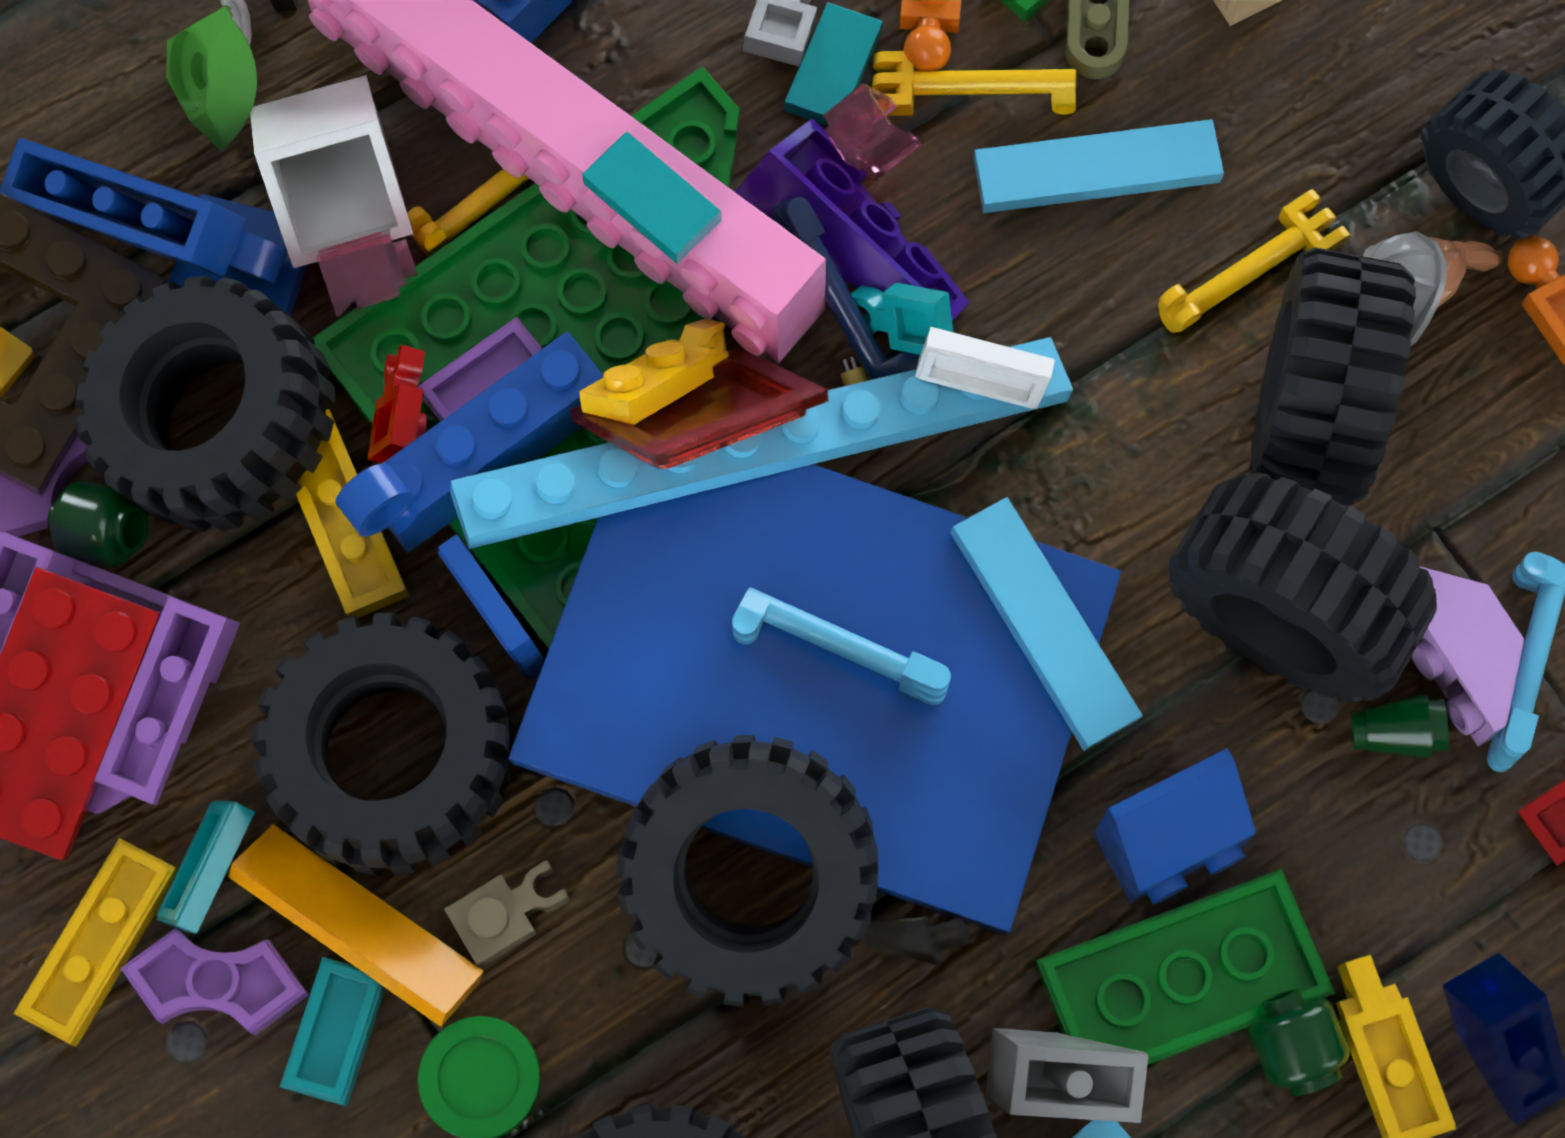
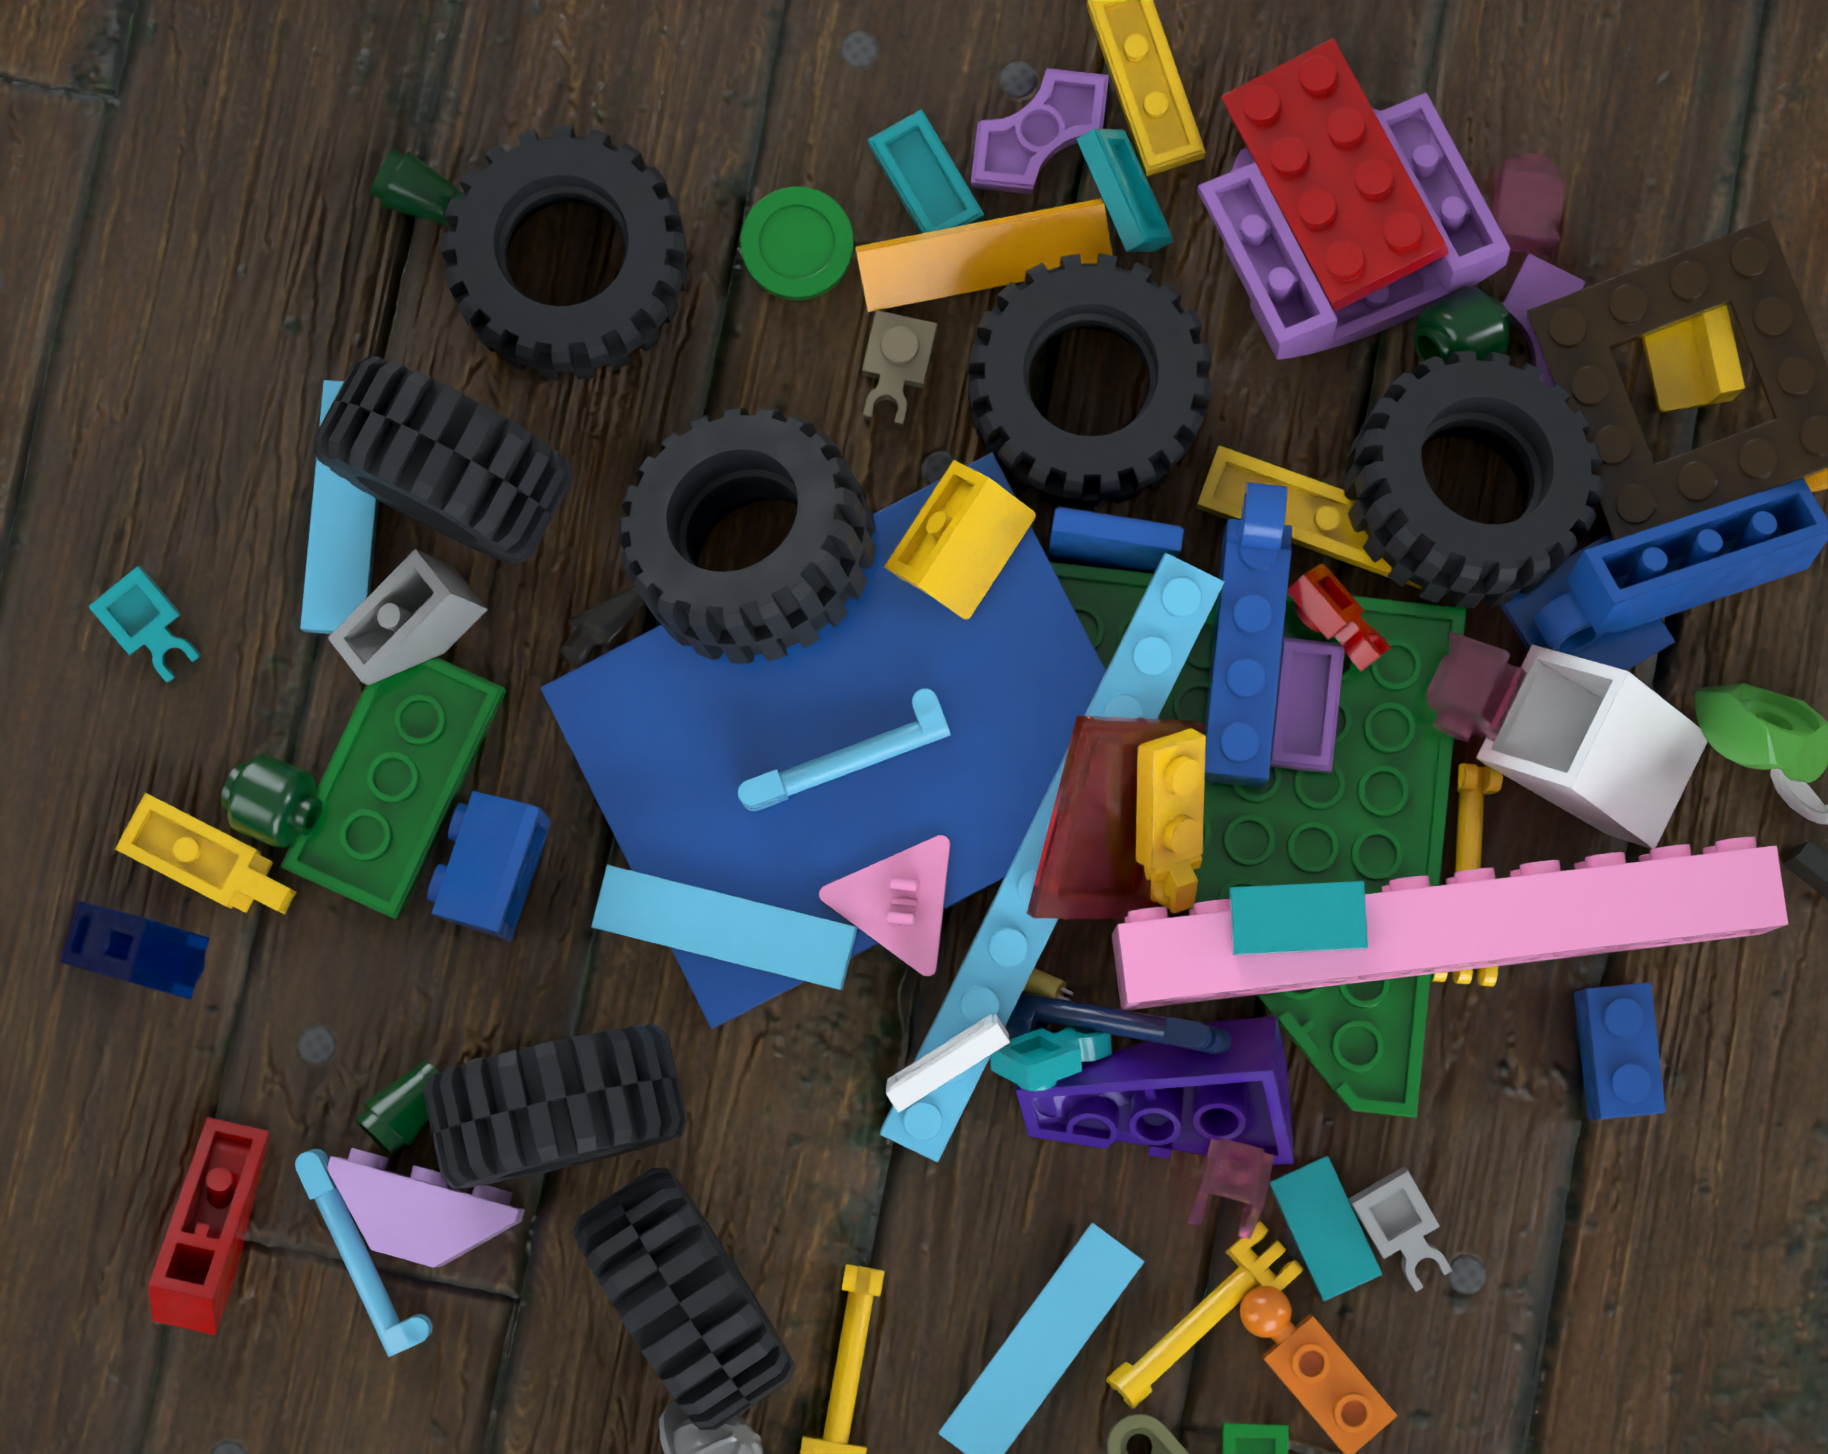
camera: 135 degrees right, 10 degrees up
none -> bright pink piece [819,835,951,977]
none -> yellow panel [884,460,1036,620]

